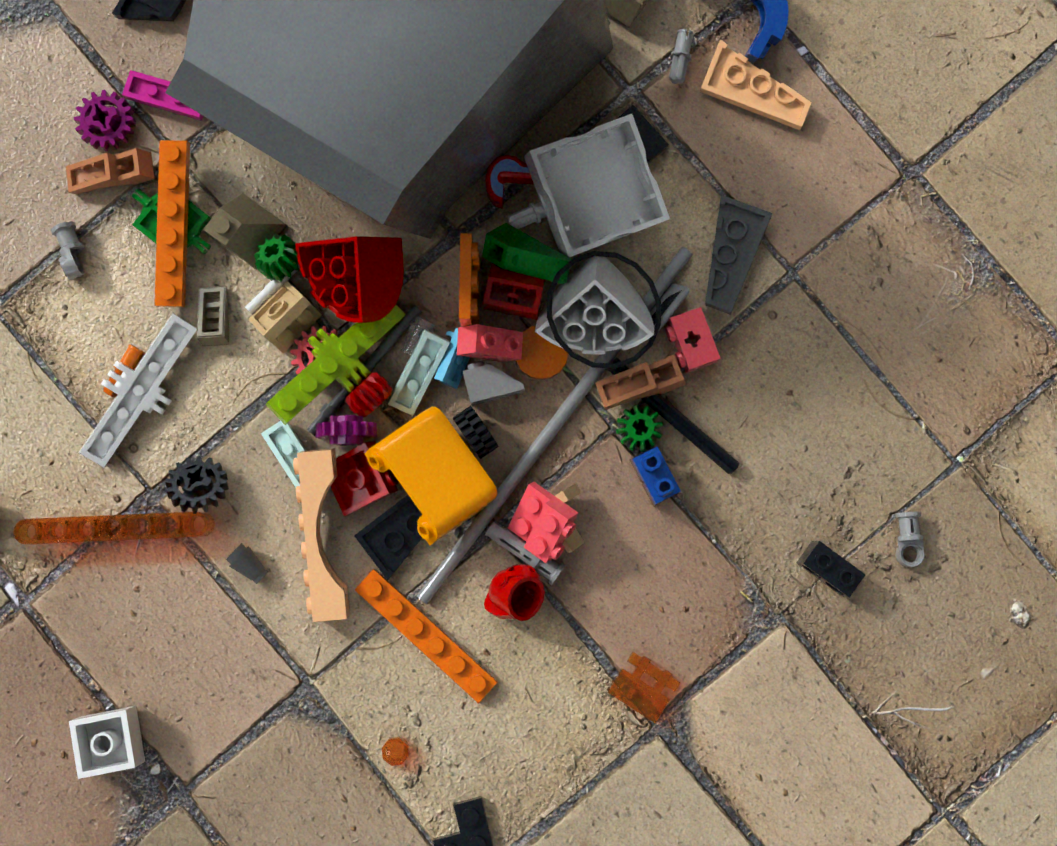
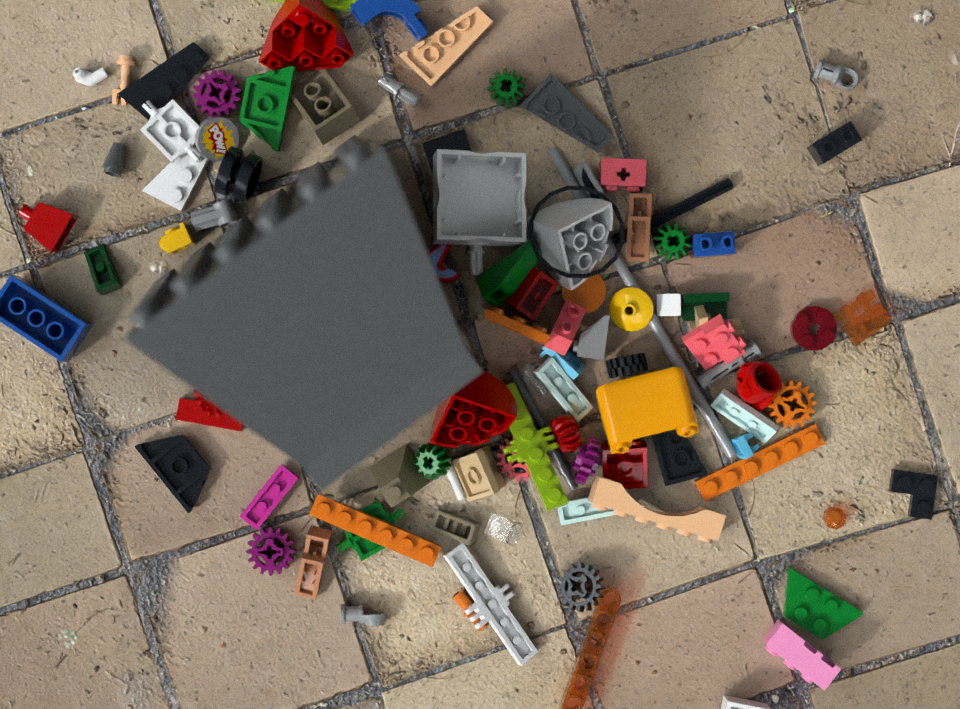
camera: 65 degrees left, 5 degrees up
dark grey cone [226,543,268,584] -> none
none -> clear bracket [484,513,523,545]
none -> green gear [487,68,525,107]
none -> yellow dish [609,287,654,331]
none -> white slope [656,293,681,316]
none -> dark green panel [681,292,730,321]
none -> light aqua plate [710,388,779,444]
none -> medium azure tile [730,433,759,459]
none -> bright pink wedge [762,620,841,691]
none -> orange gear [767,380,817,429]
none -> green wing [783,567,863,640]
none -> dark red plate [790,306,837,351]

